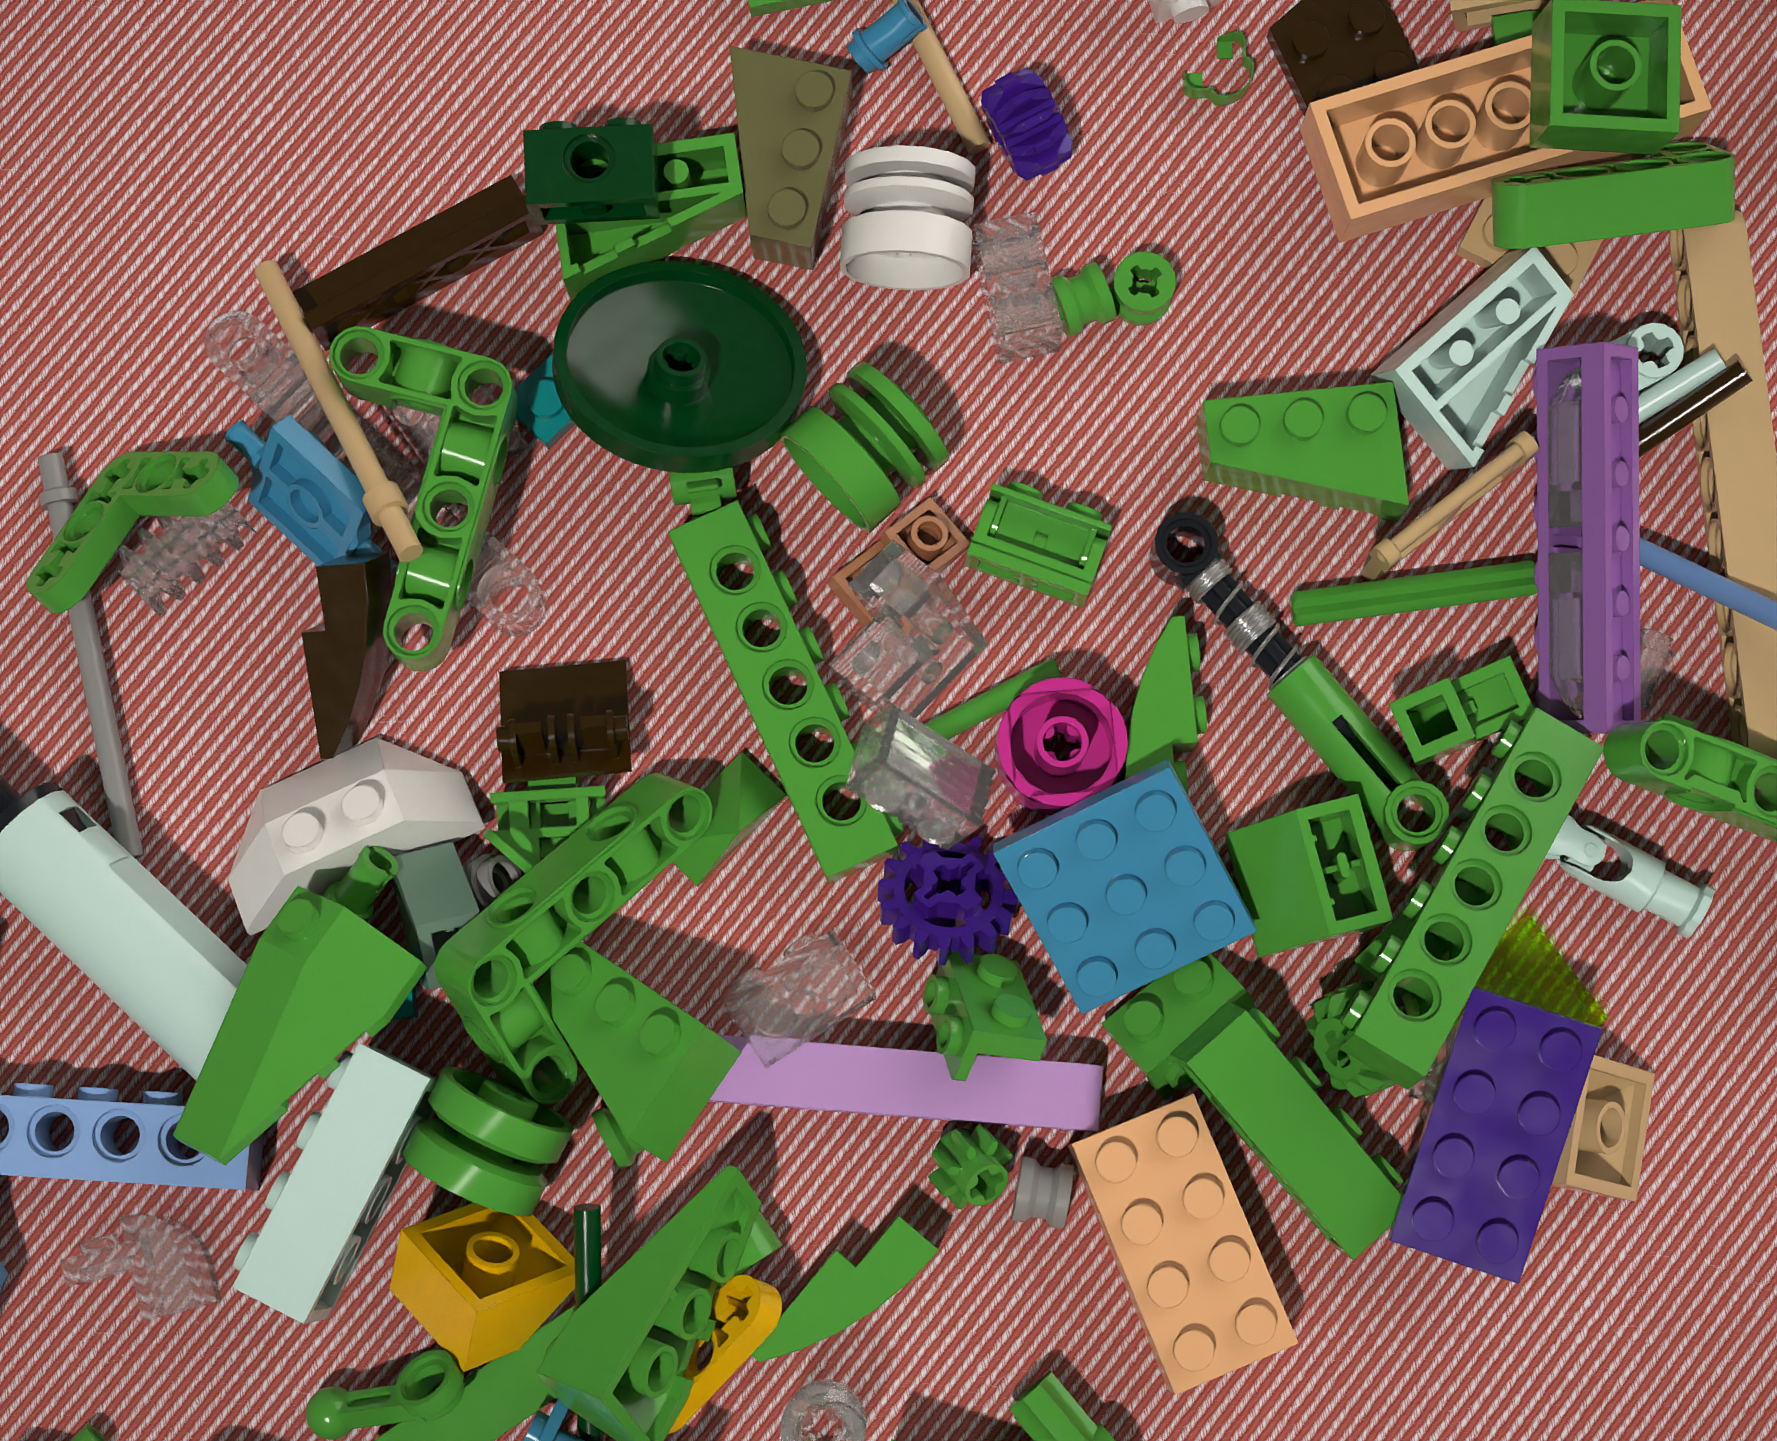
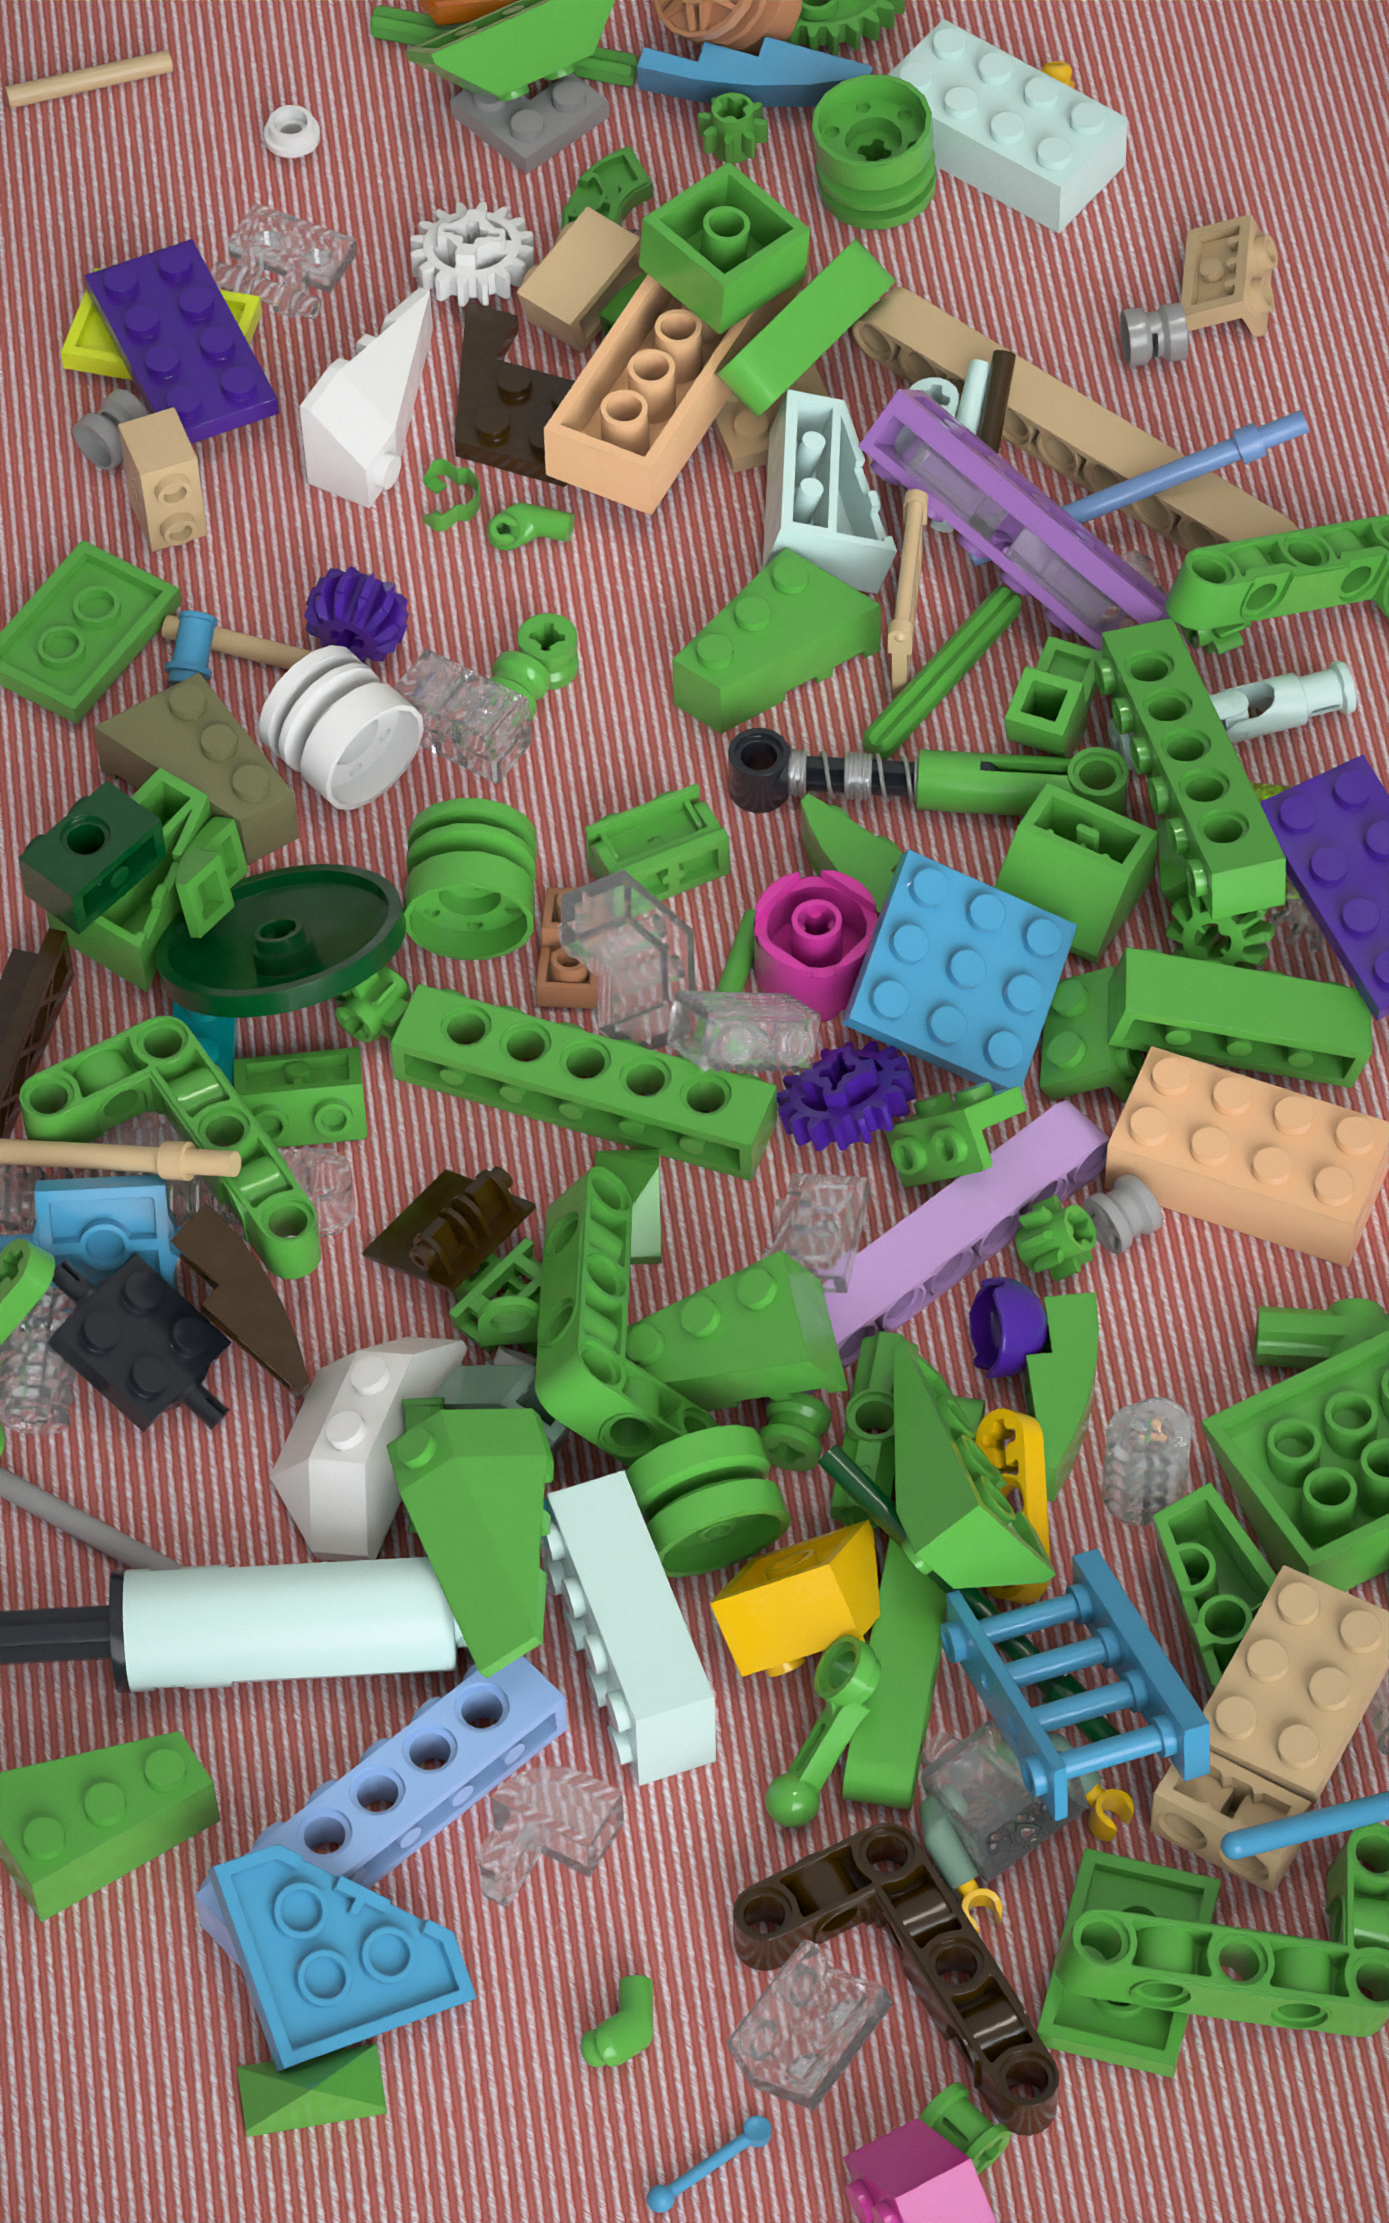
camera: 45 degrees left, 25 degrees down
none -> black plate [47,1254,232,1433]
none -> bright green slope [175,816,249,938]
none -> bright green bracket [233,1047,367,1148]
none -> bright green arm [487,502,575,550]
none -> bright green piece [830,1331,919,1529]
none -> dark purple hair [969,1277,1048,1379]

